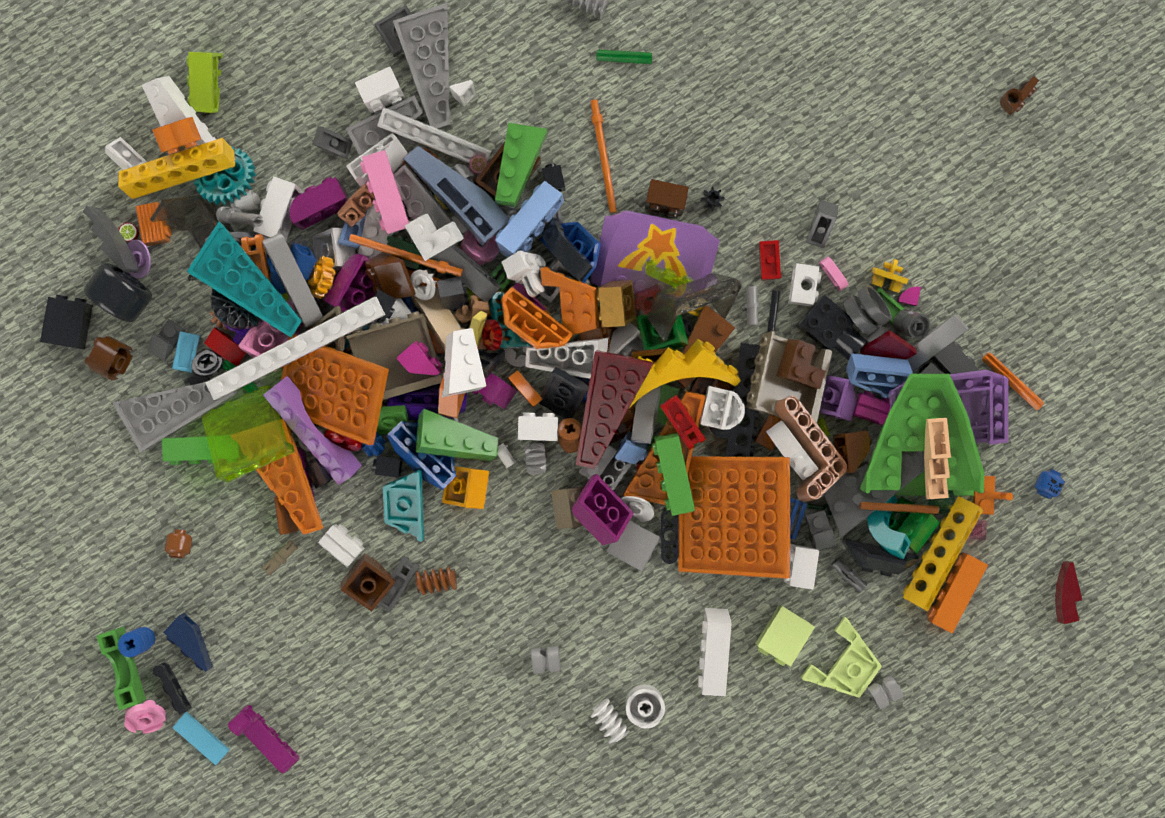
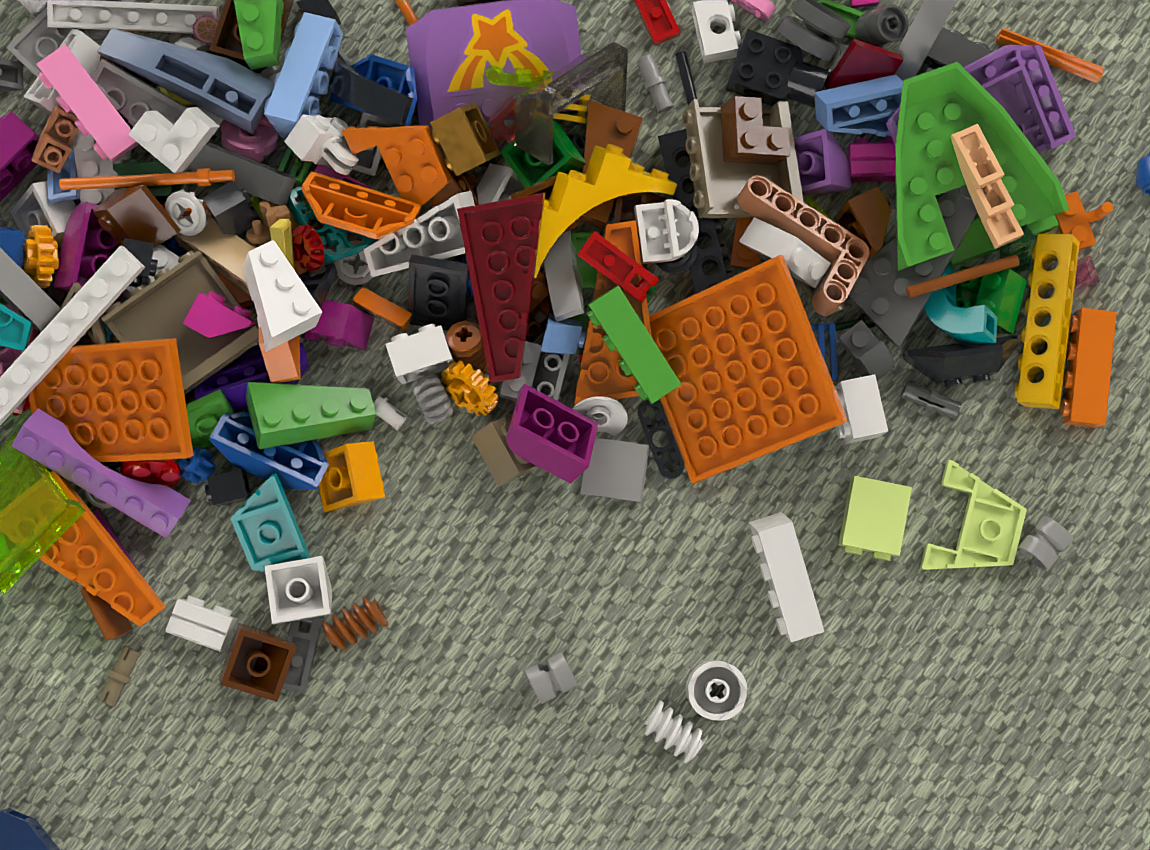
camera: 25 degrees left, 5 degrees down
black brick [305,458,334,489] -> none
none -> white slope [265,556,332,624]
none -> light orange gear [441,360,499,416]

